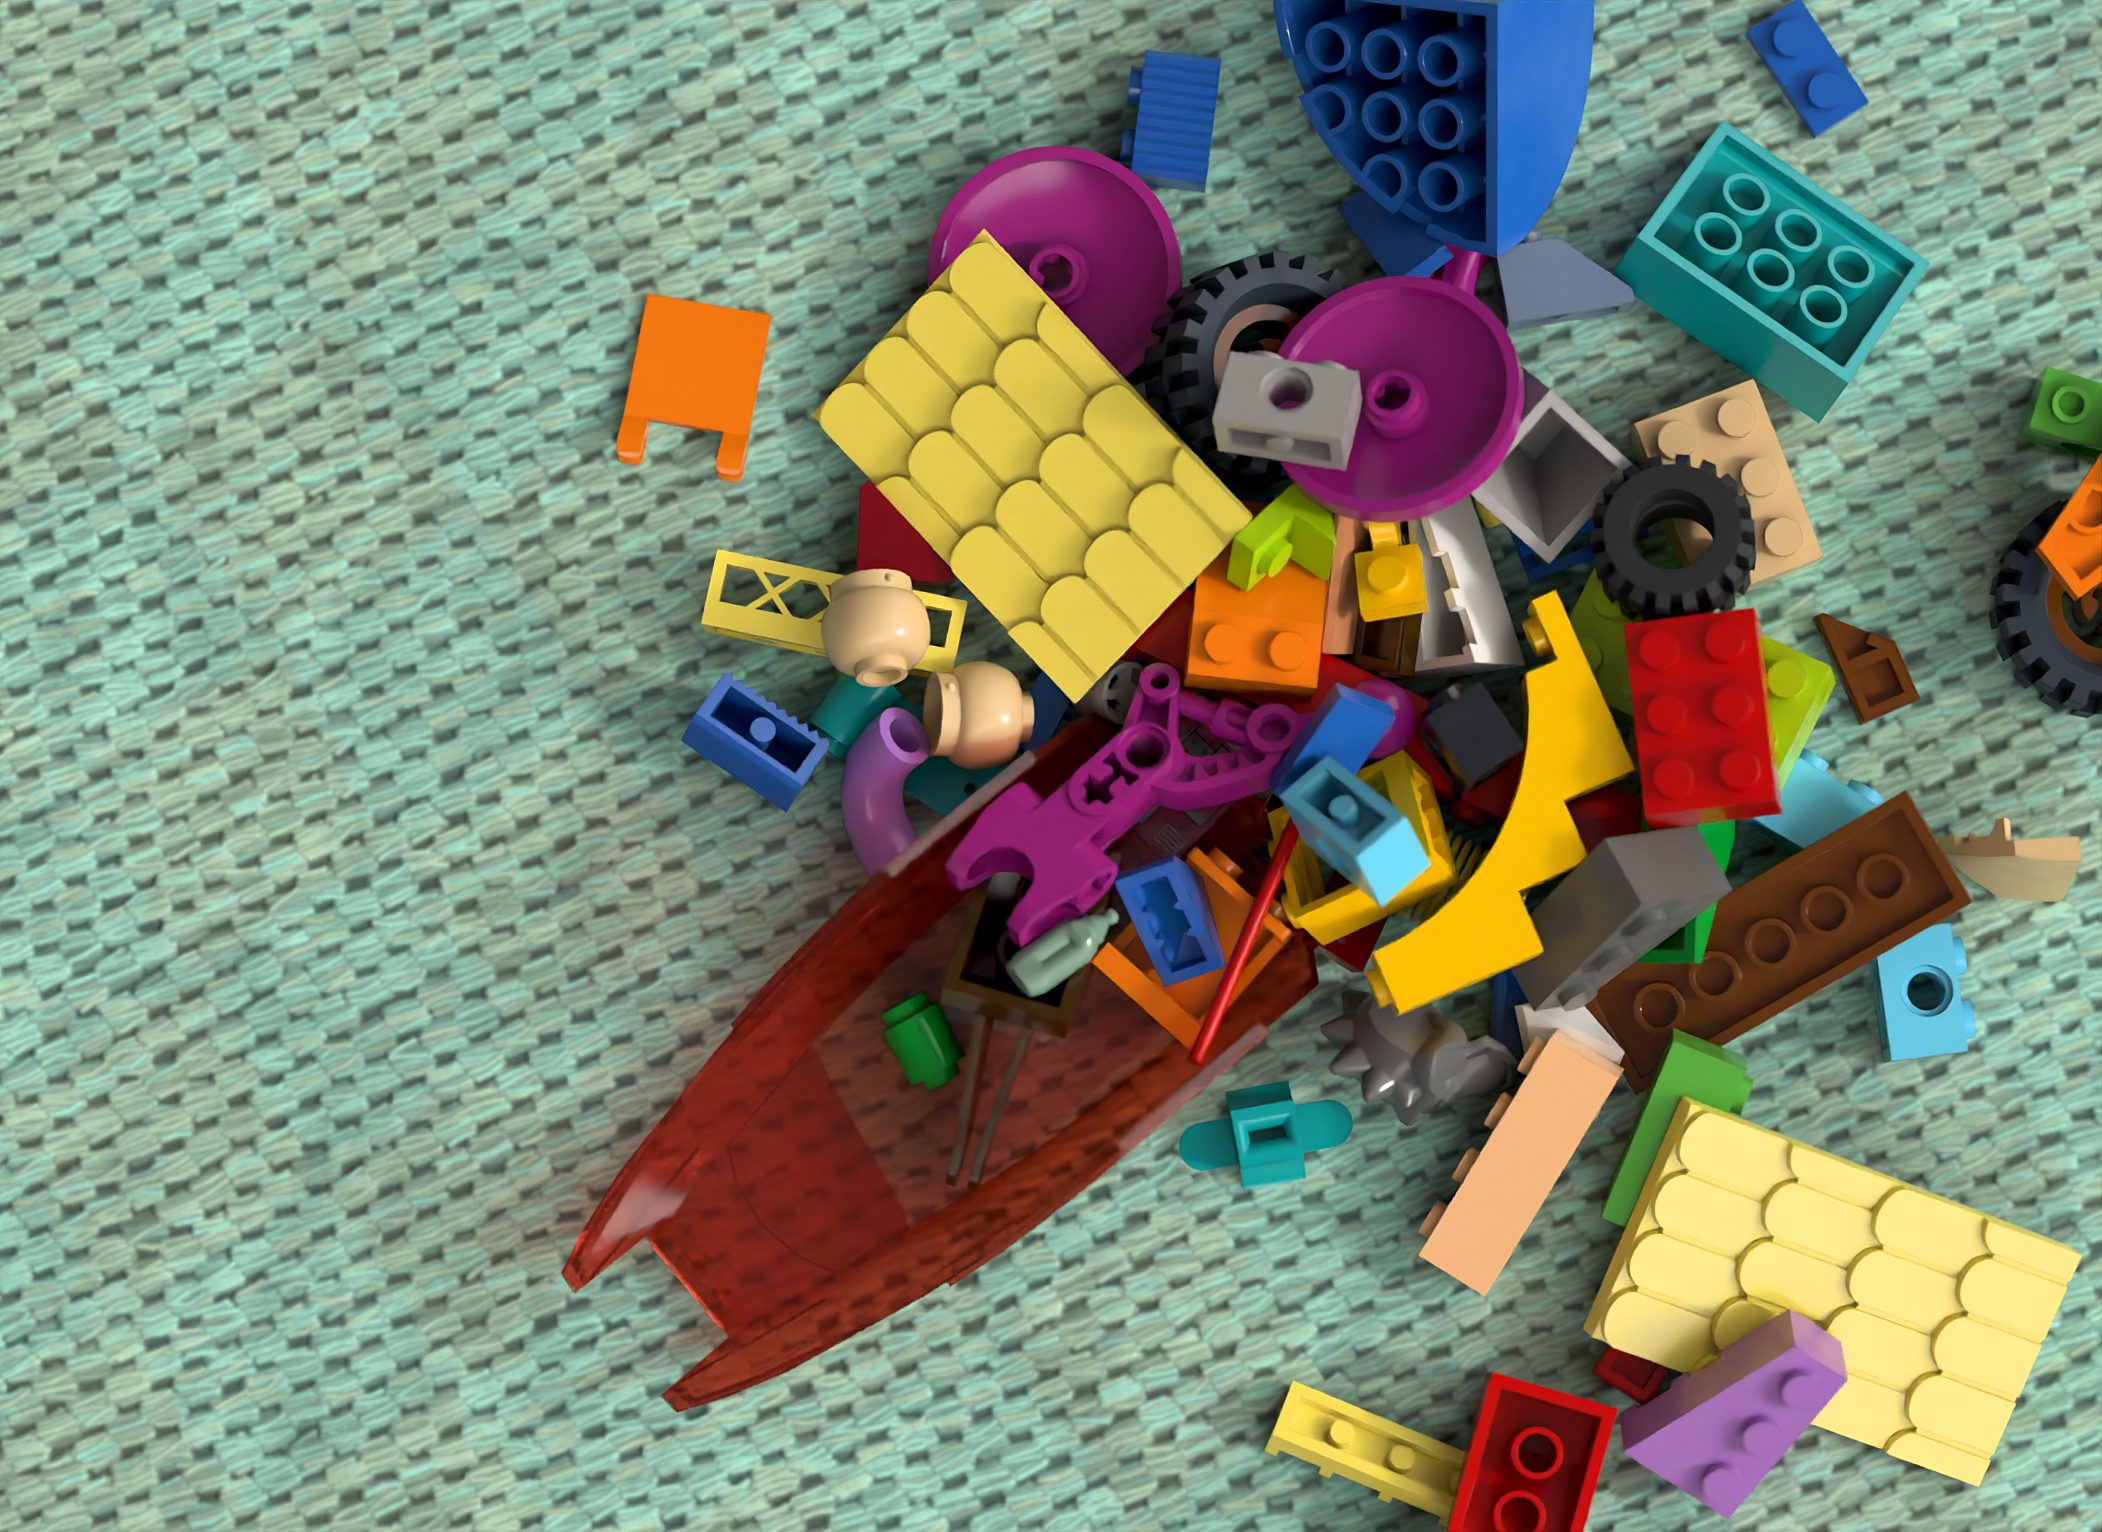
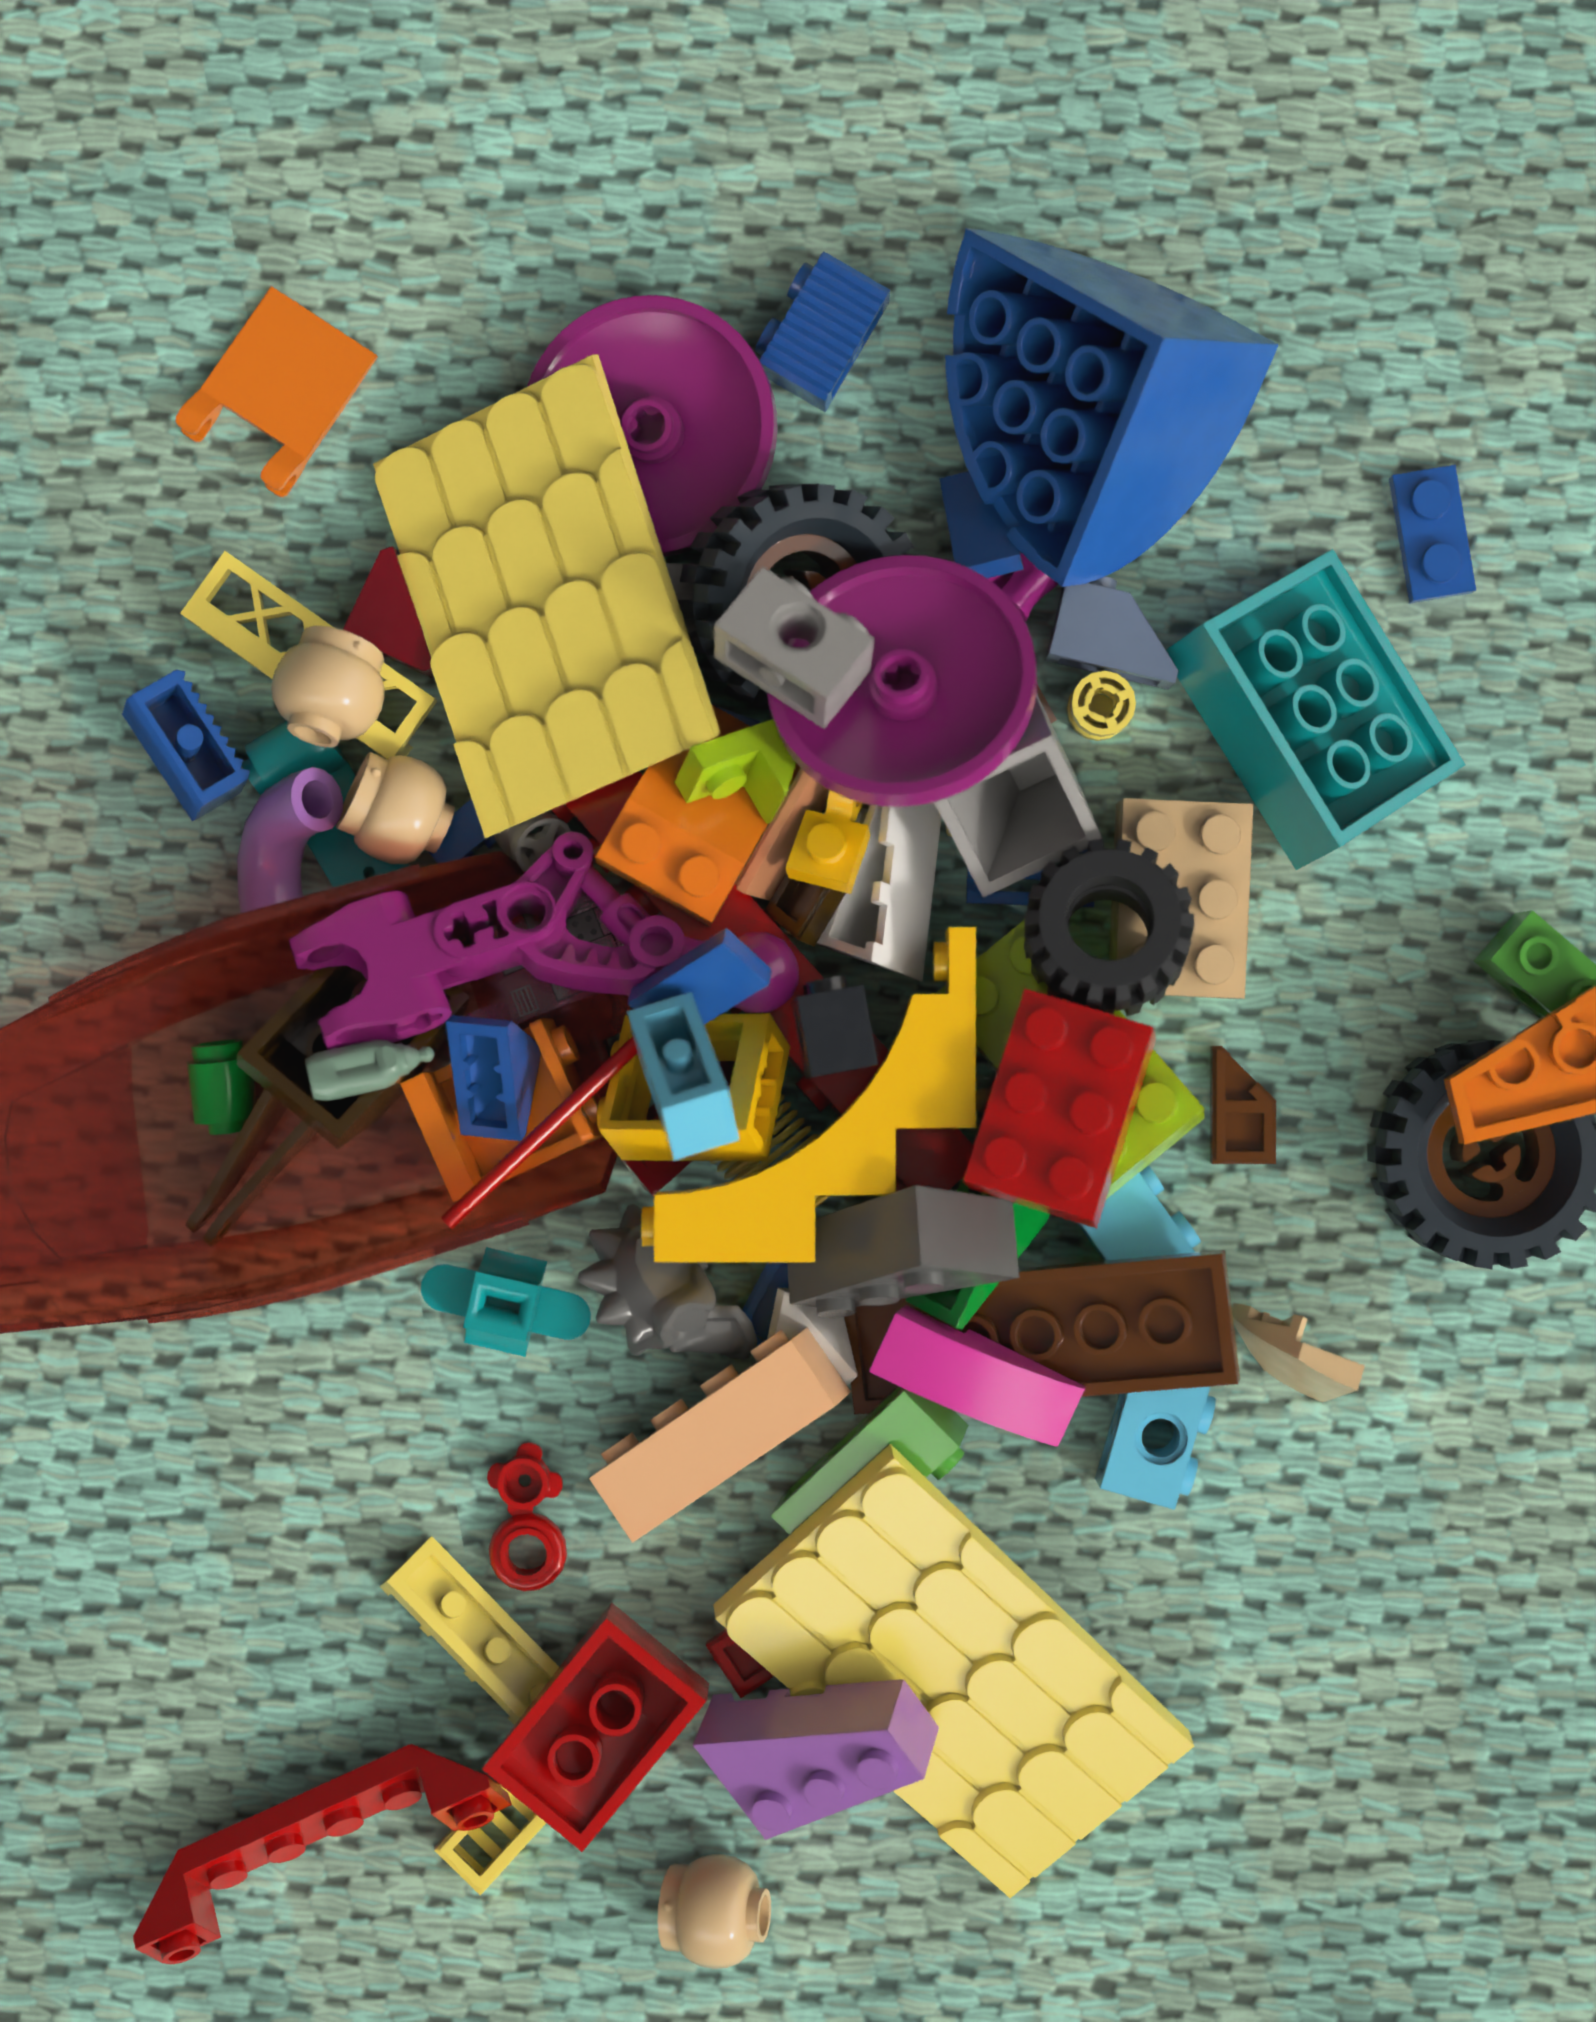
camera: 25 degrees right, 5 degrees up
none -> red plate [487,1442,563,1516]
none -> red piece [489,1512,567,1592]
none -> dark pink slope [869,1305,1086,1447]
none -> light yellow wheel [1066,671,1136,741]

